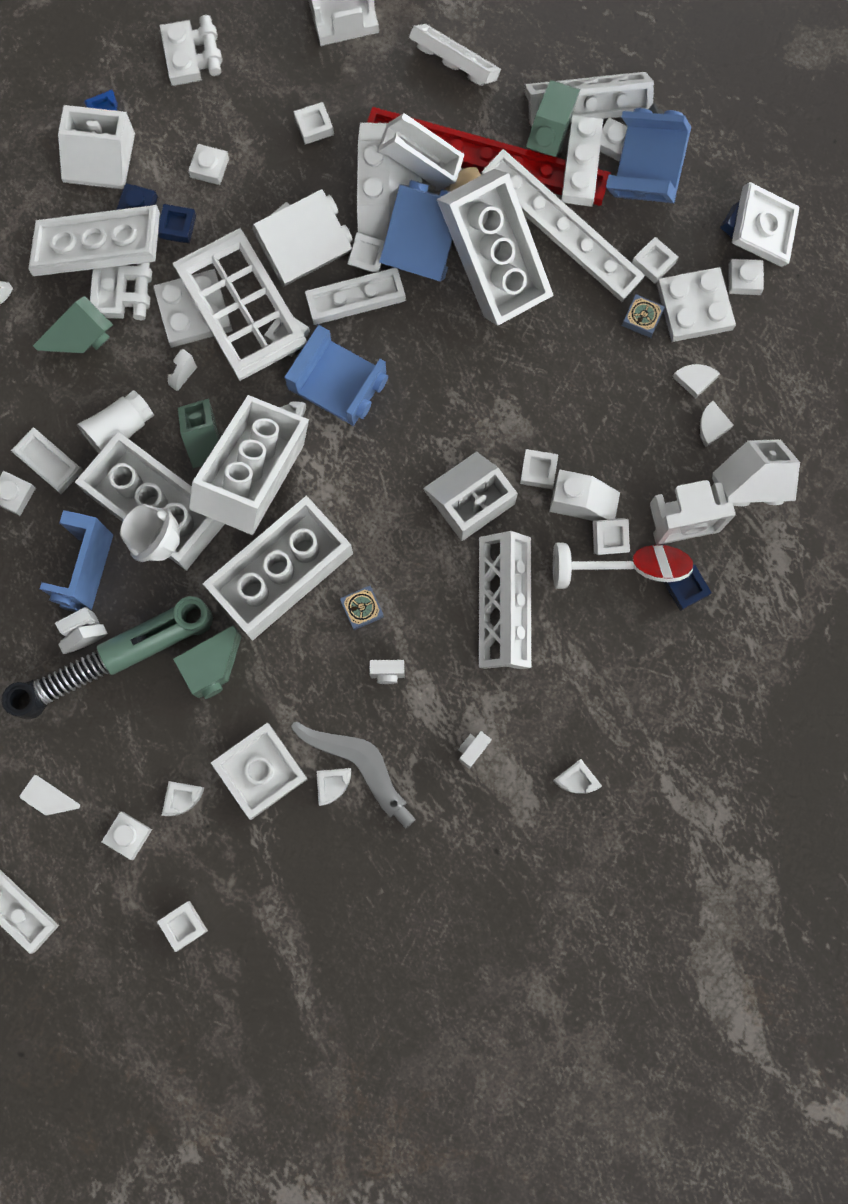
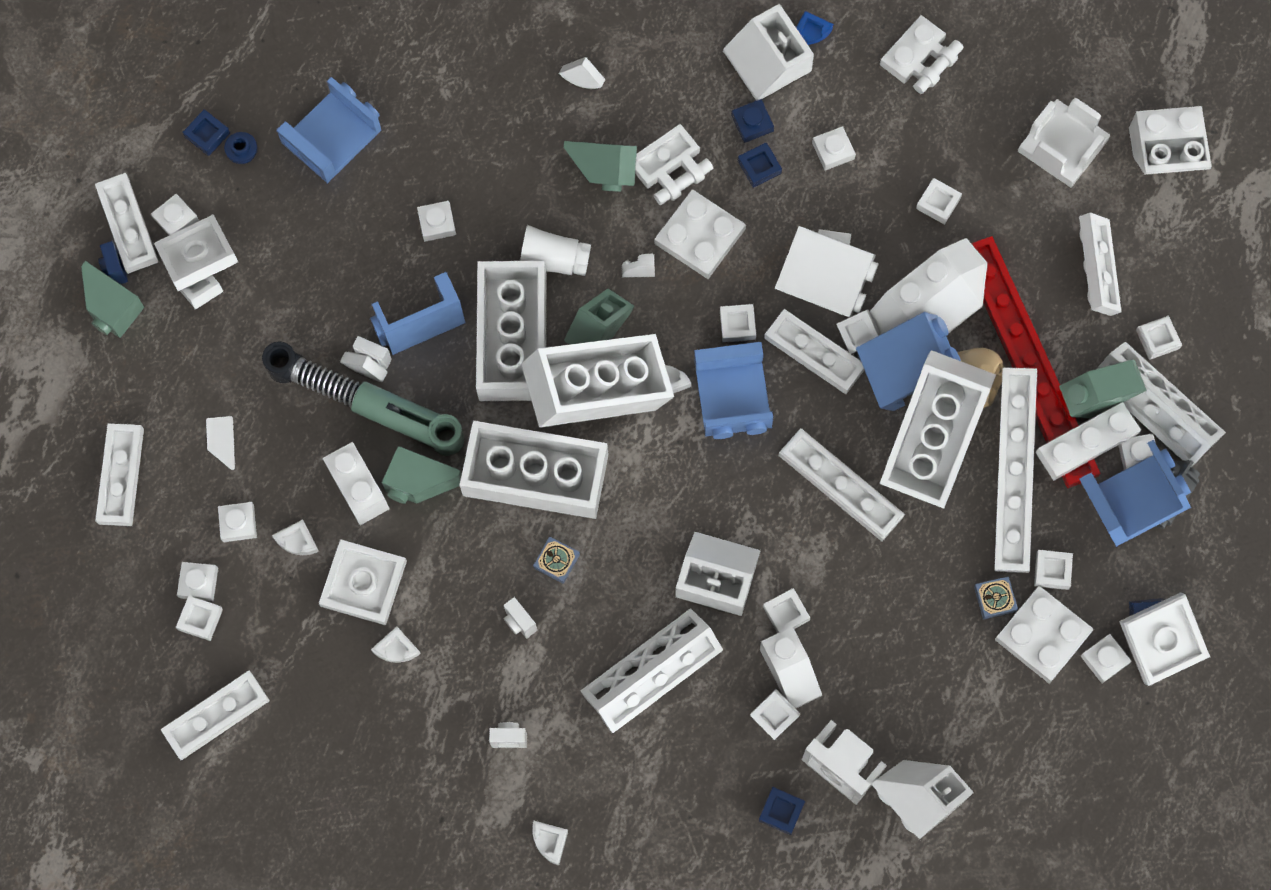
camera: 55 degrees right, 5 degrees down
white tile [11,427,83,494] -> none
white tile [28,205,160,276] -> none
white piece [120,504,180,562] -> none
white piece [173,228,307,381] -> none
light grey piece [291,722,416,829] -> none
white window [377,113,465,191] -> none
piece [553,543,693,589] -> none
white tile [673,364,720,399] -> none
white tile [700,401,733,447] -> none
none -> white plate [161,670,270,760]
none -> white plate [177,562,218,601]
none -> white brick [323,442,389,525]
none -> white tile [778,428,905,541]
none -> white tile [1136,316,1182,360]

